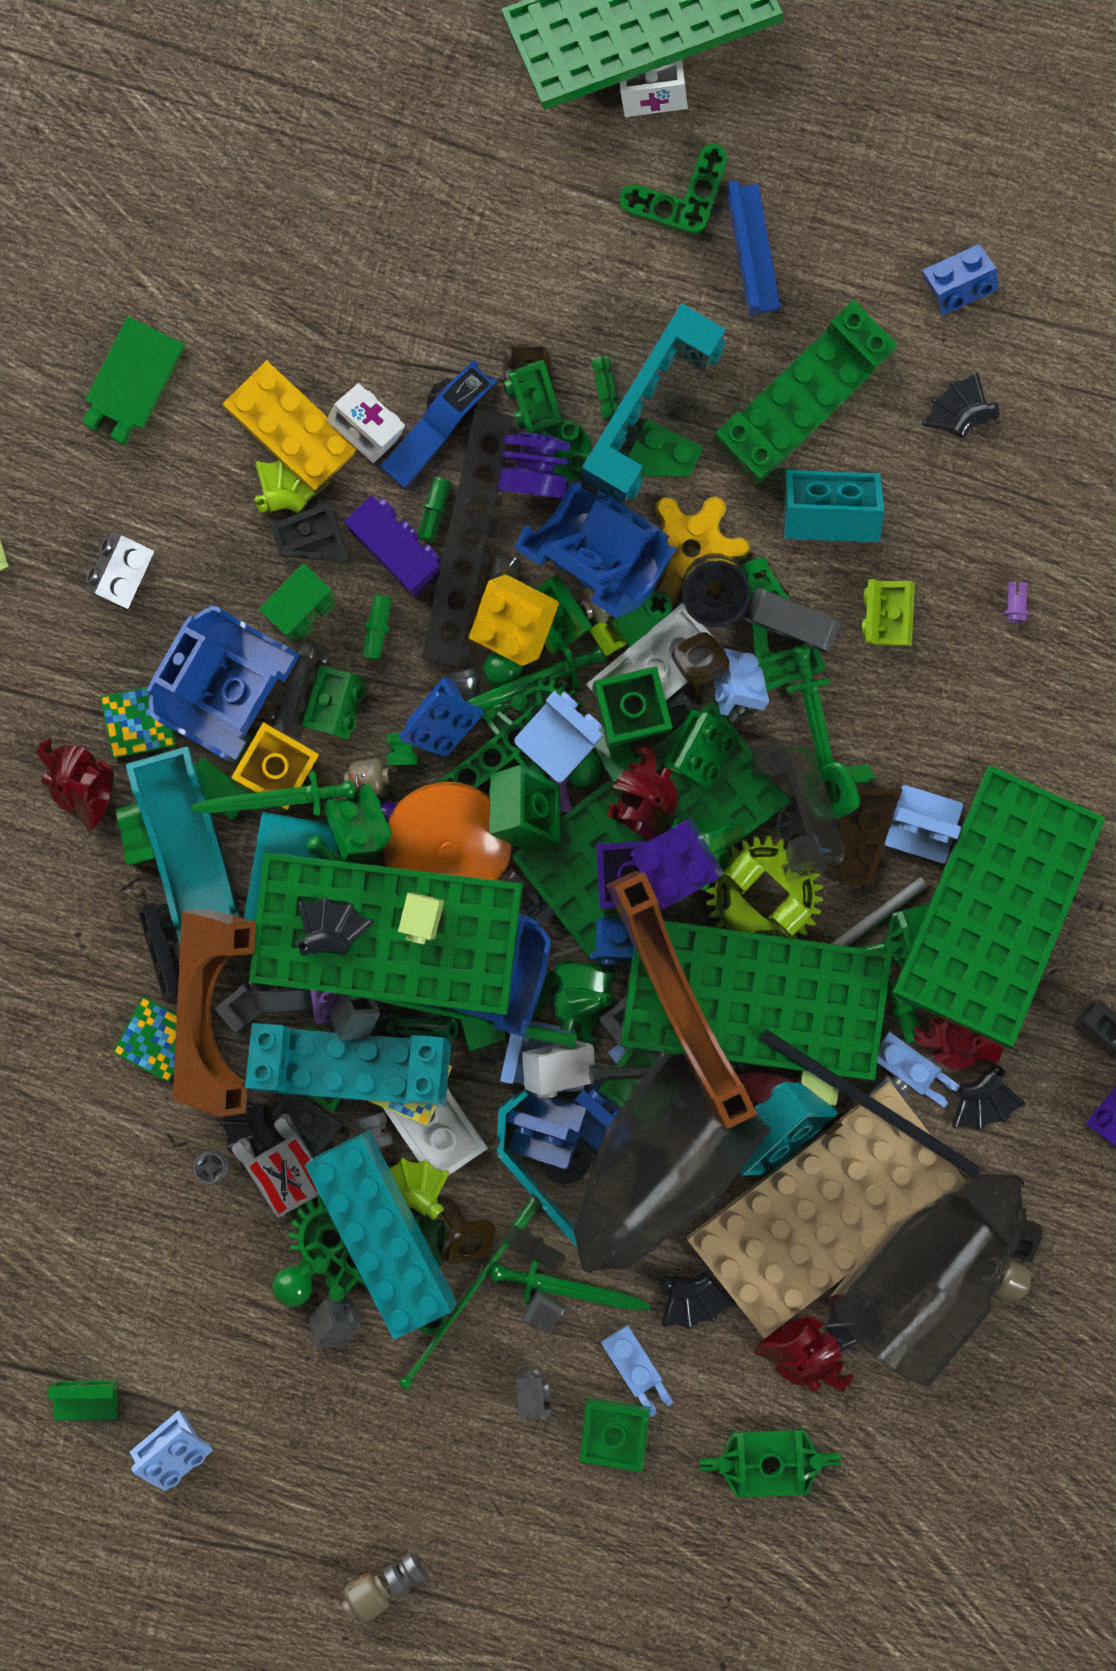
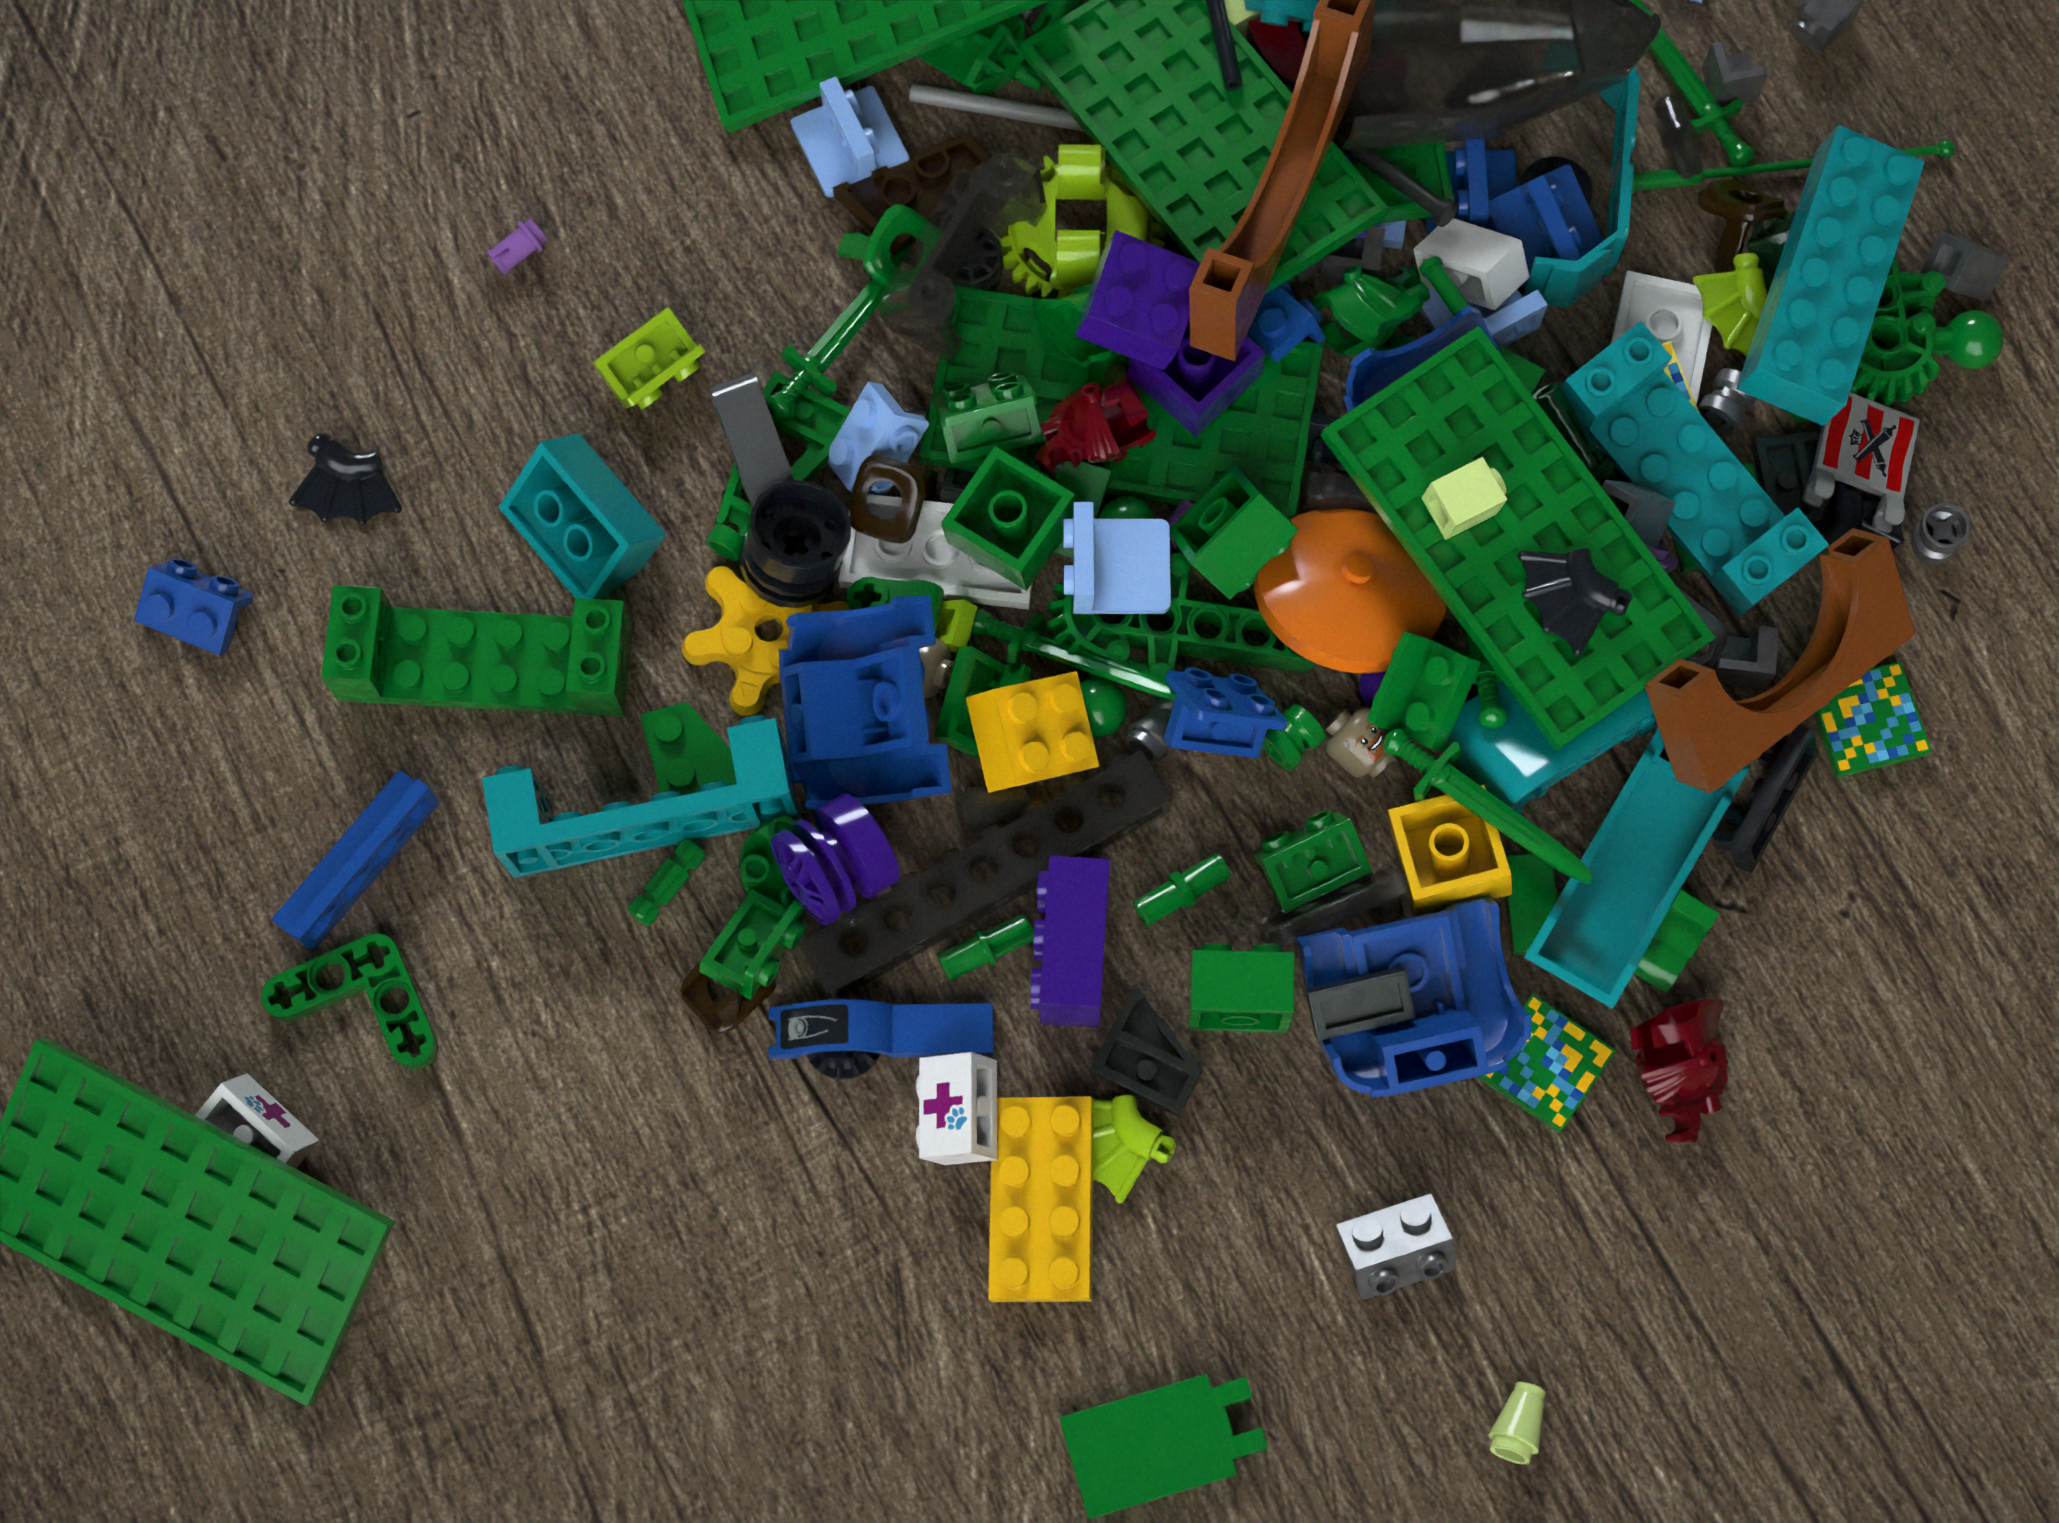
camera: 130 degrees left, 15 degrees down
none -> pearl dark grey tile [1305,966,1415,1041]

